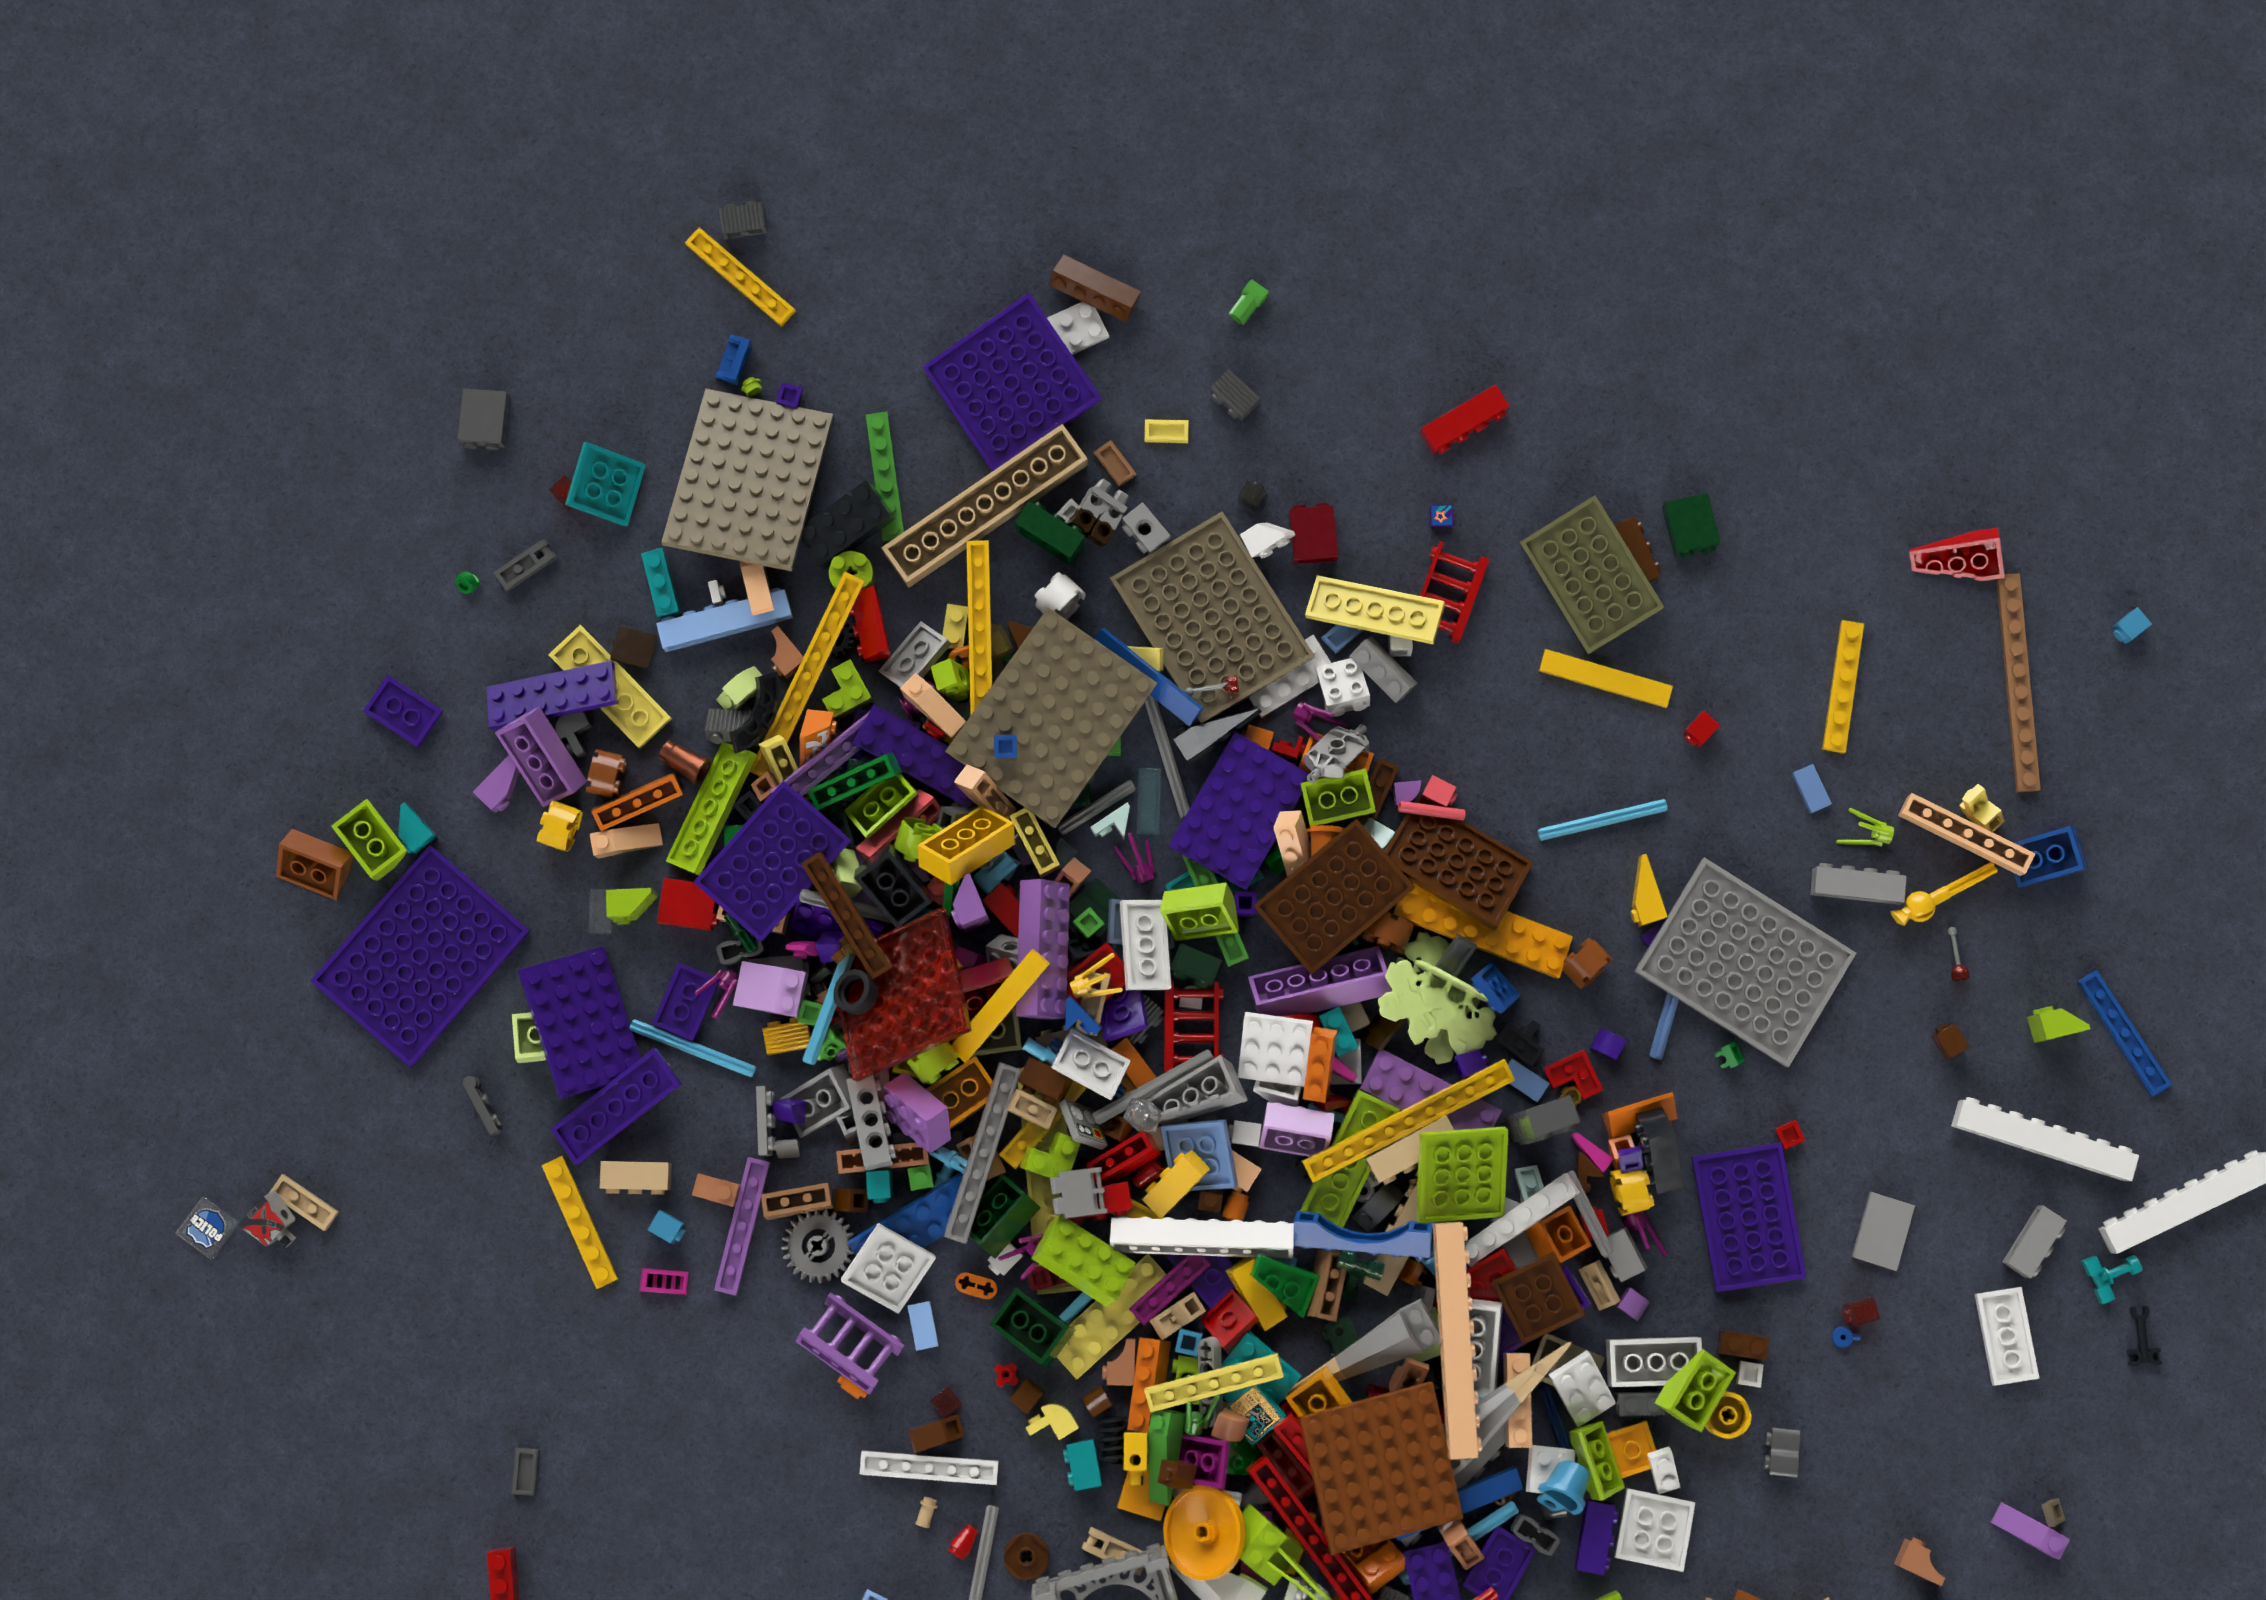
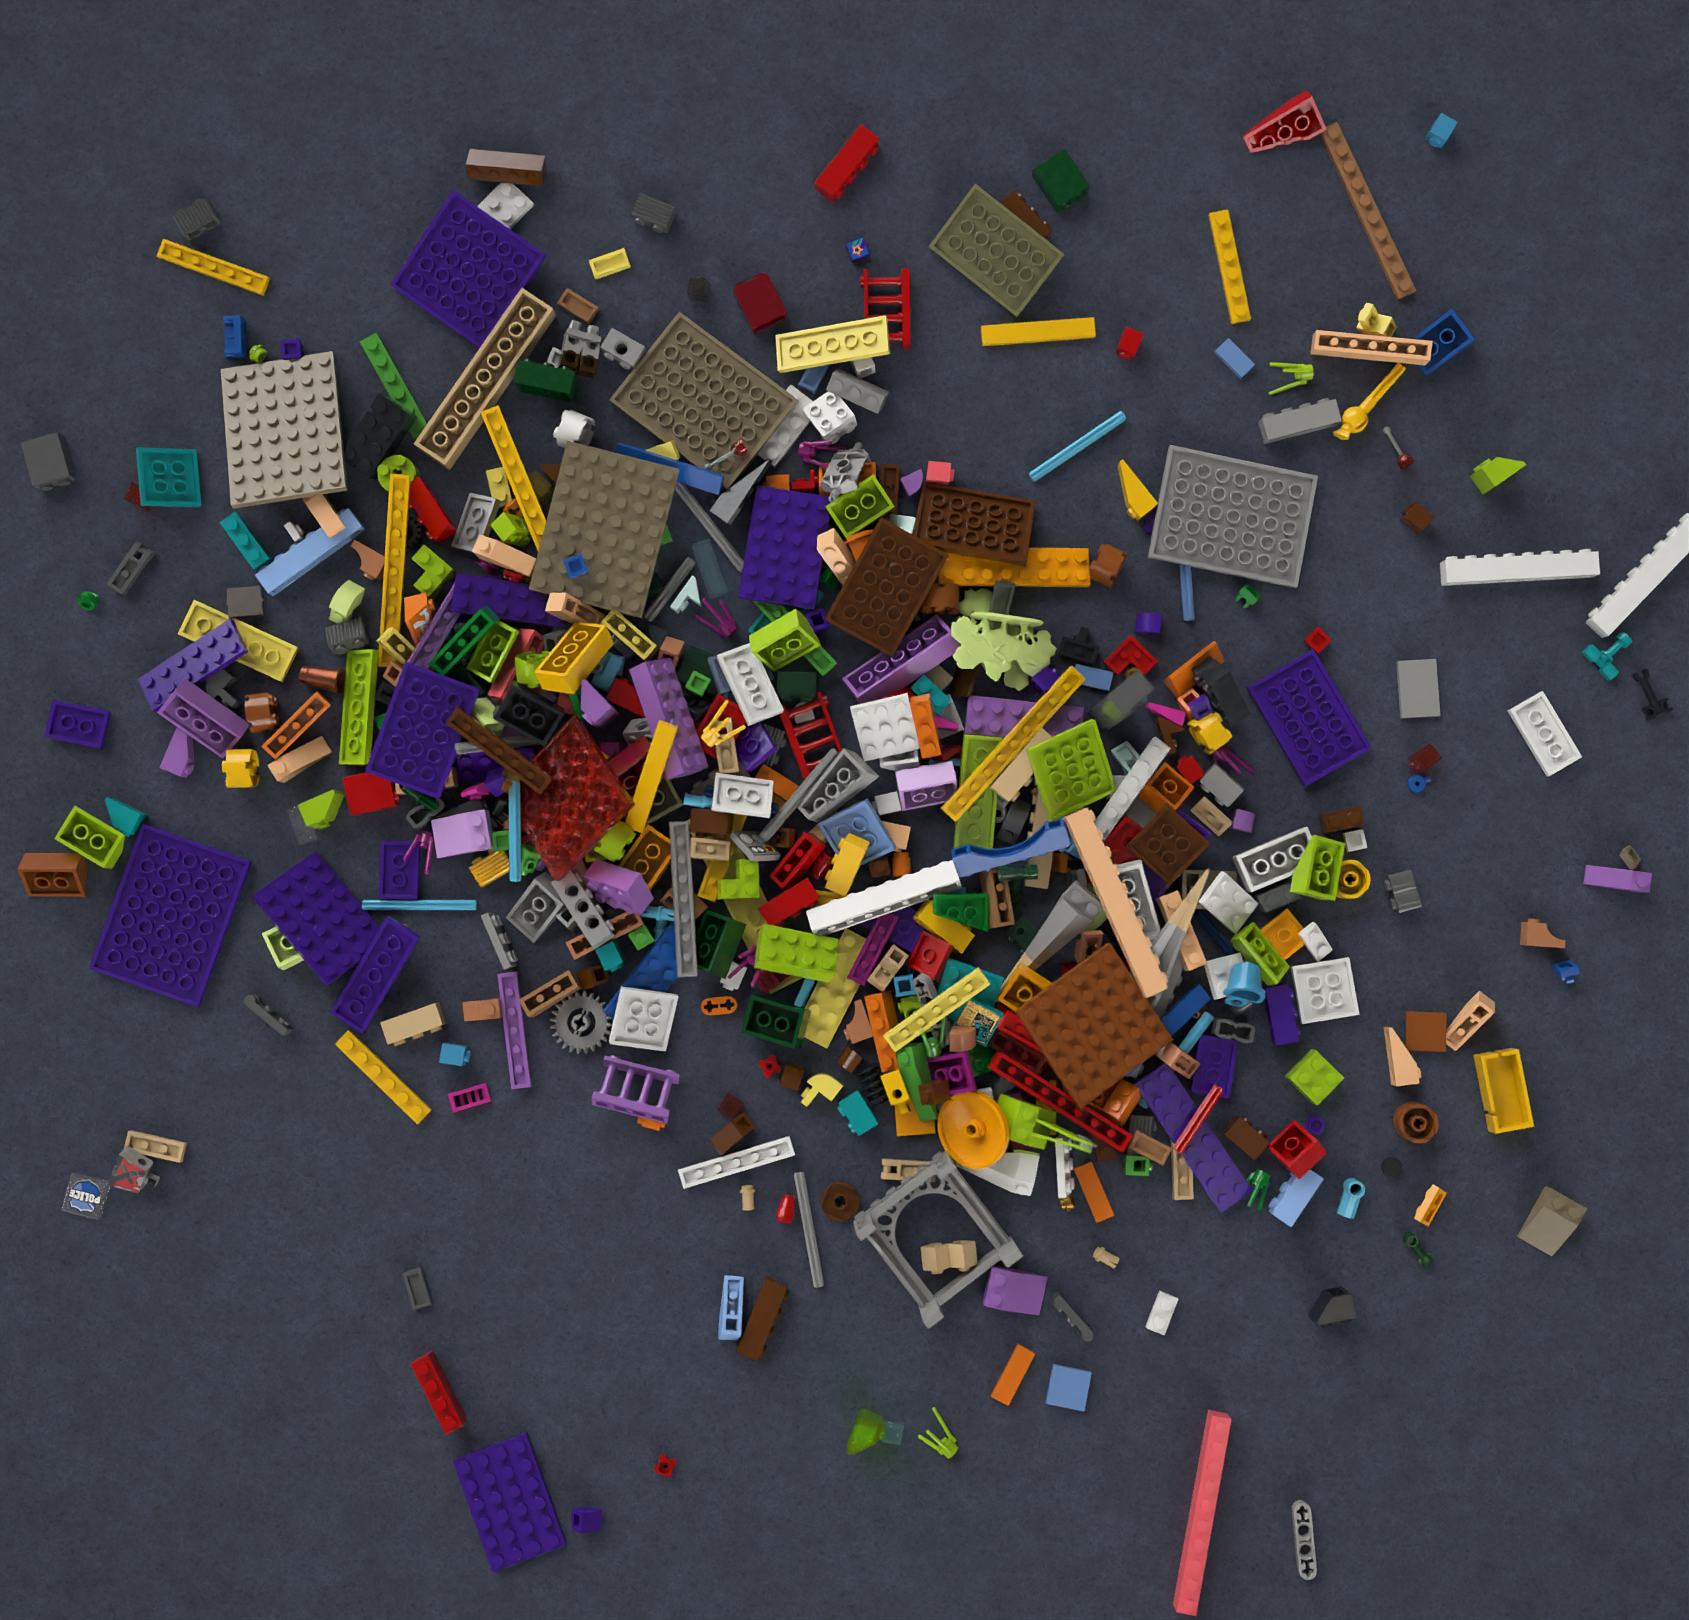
camera: 20 degrees left, 5 degrees up
black tile [729,671,780,753] -> none
dark purple brick [772,1098,806,1124] -> none
light grey slope [775,1139,800,1159] -> none
black tyre [834,969,878,1015] -> none
light blue tile [908,1301,939,1351] -> none
light grey plate [1050,1167,1108,1219] -> none
blue slope [1065,995,1102,1035] -> none
clear brick [1123,1098,1163,1133] -> none
bright green piece [1229,279,1270,325] -> none
white slope [1240,523,1295,559] -> none
coral piece [1398,801,1465,821] -> none
blue plate [1471,961,1521,1014] -> none
light grey axle [1567,1171,1613,1256] -> none
light grey brick [2002,1206,2067,1278] -> none
blue tile [2077,970,2172,1097] -> none

